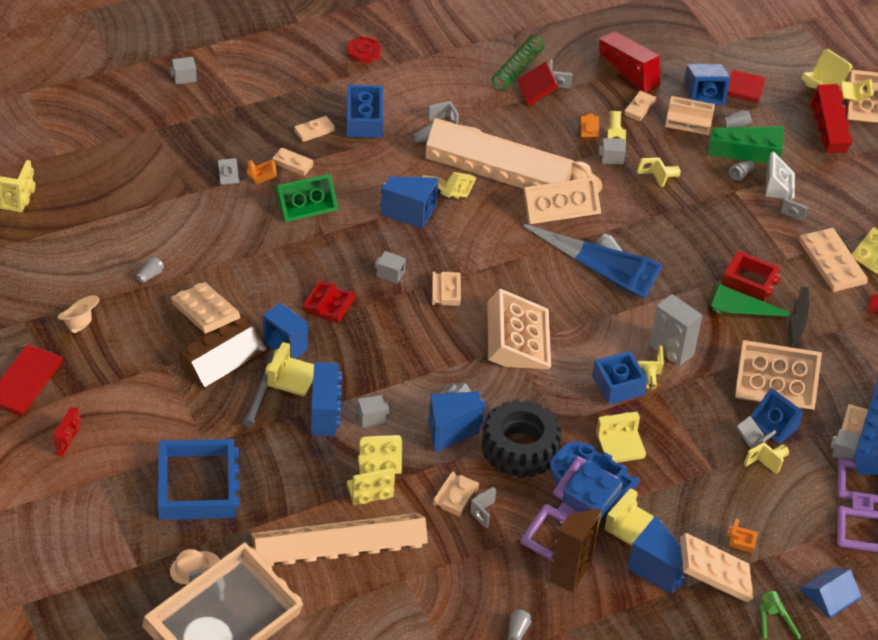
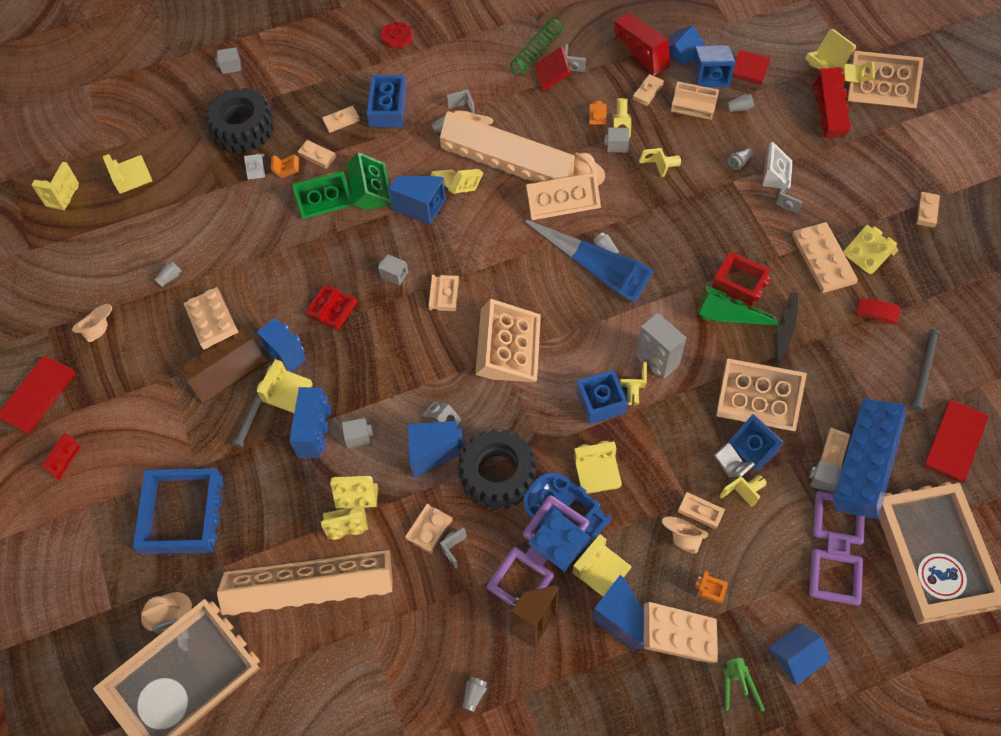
camera: 10 degrees right, 15 degrees up
green wedge [708,126,784,164] -> none
none -> light yellow bracket [103,154,152,194]
none -> black tyre [205,88,274,153]
none -> green slope [345,152,392,210]
none -> light nougat piece [662,517,708,554]
none -> blue slope [669,25,705,66]
none -> light nougat plate [678,492,725,530]

